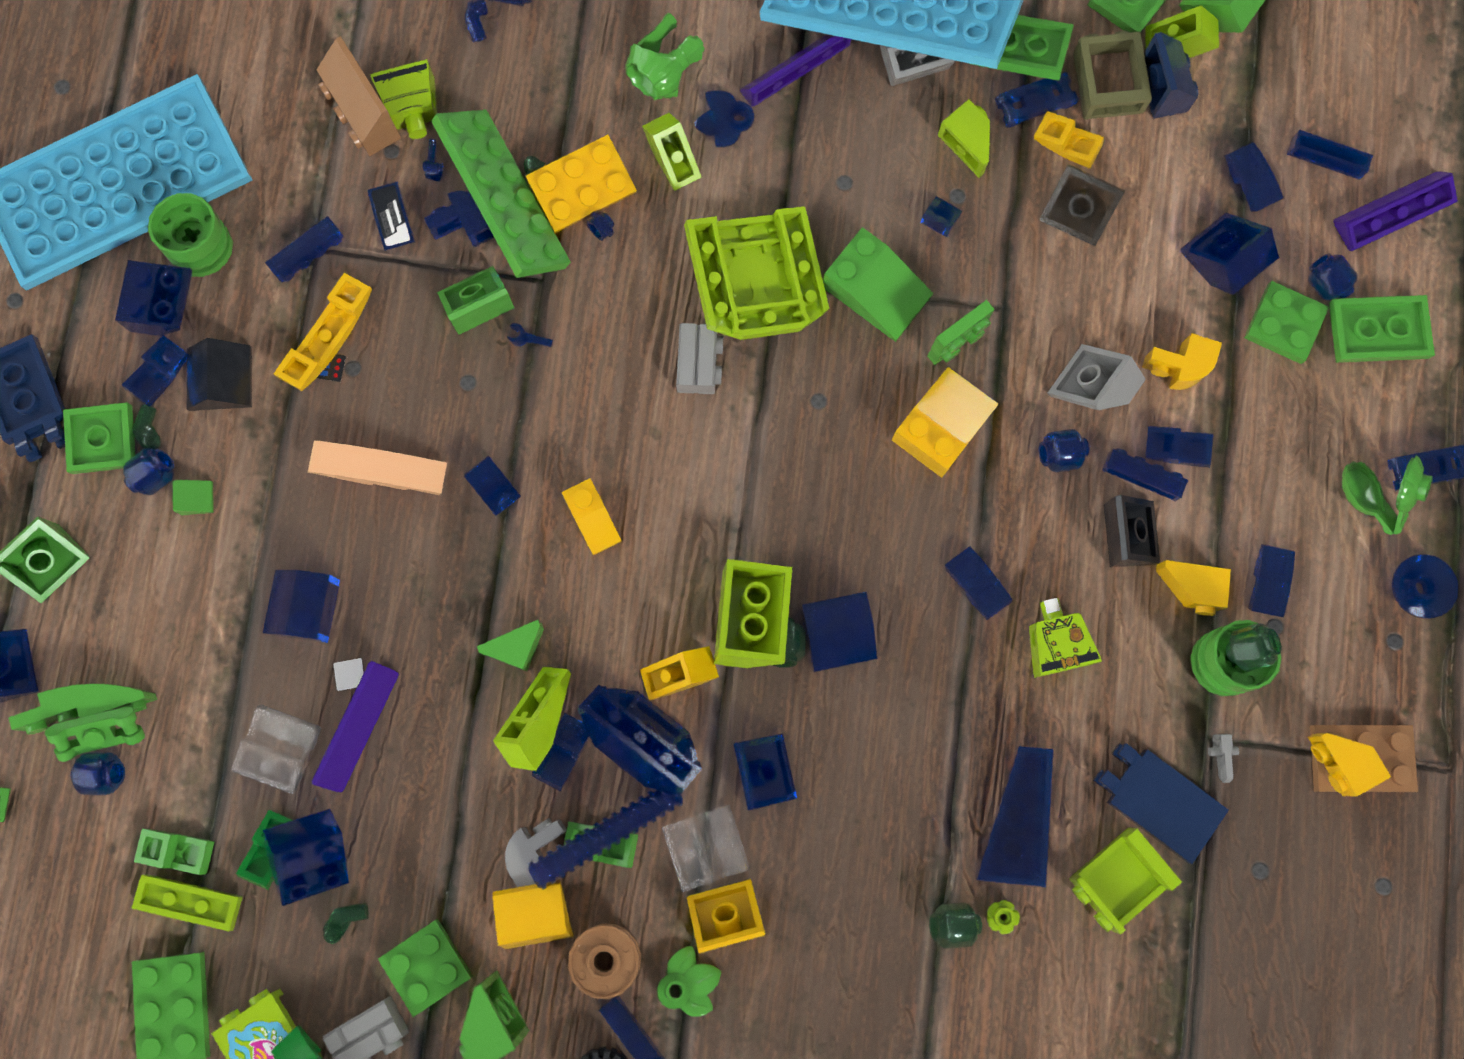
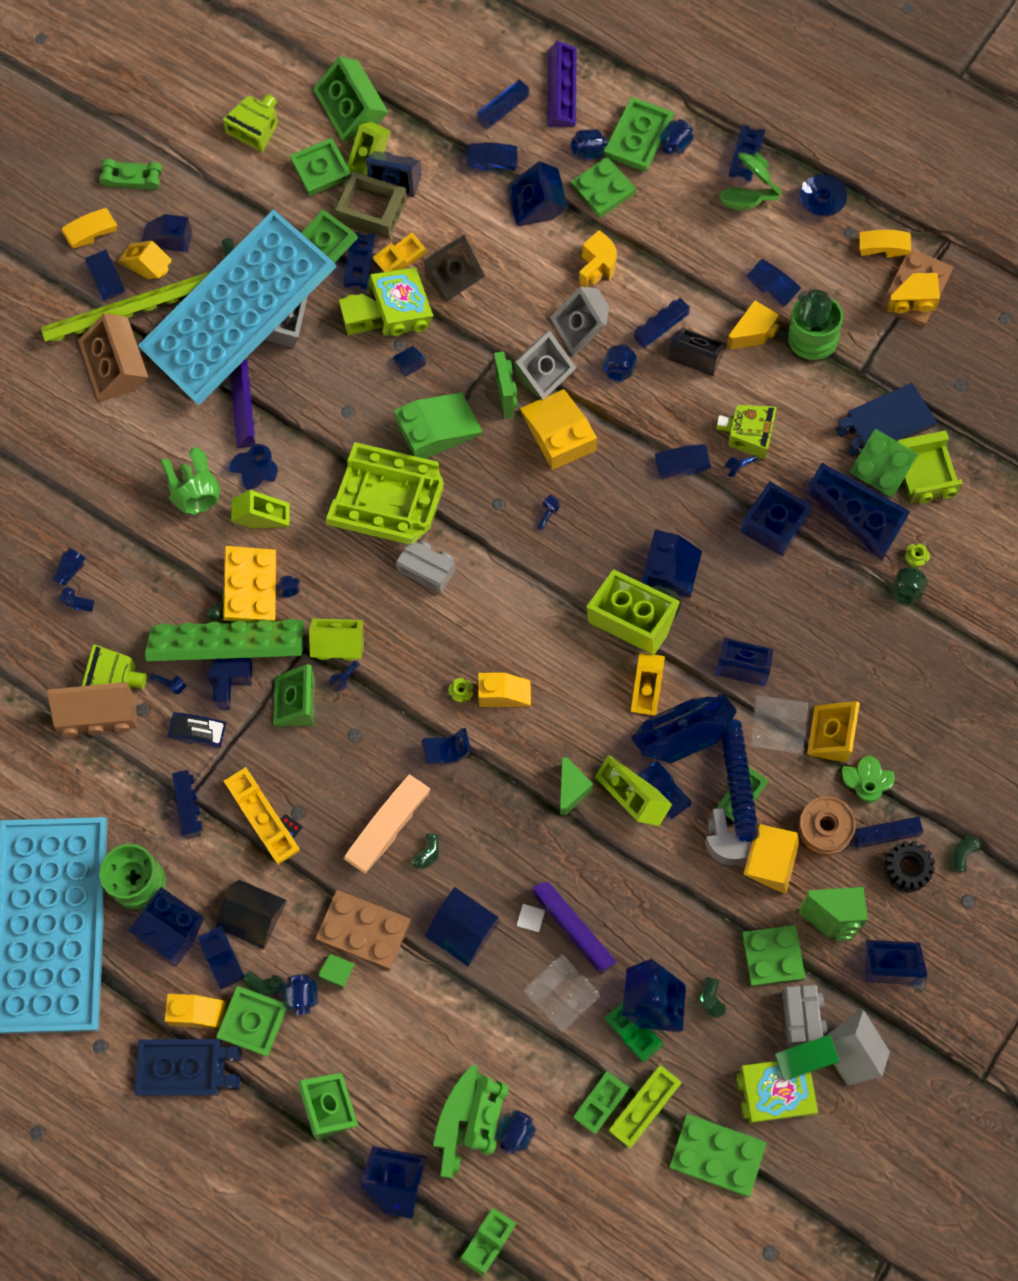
camera: 60 degrees left, 10 degrees down
clear blue slope [1145,426,1213,468] -> none
light grey piece [1208,734,1239,783] -> none
none -> yellow slope [165,994,227,1029]
none -> lime brick [309,618,364,661]
none -> medium nougat plate [316,890,411,970]
none -> lime panel [367,267,433,336]
none -> clear green arm [411,833,439,869]
none -> lime plate [448,678,474,703]
none -> light grey slope [514,330,576,400]
none -> clear blue hand [537,495,559,530]
none -> clear blue head [659,119,694,156]
none -> clear blue hand [723,455,757,477]
none -> clear blue brick [740,481,813,557]
none -> bright green plate [849,429,919,498]
none -> yellow slope [860,230,911,258]

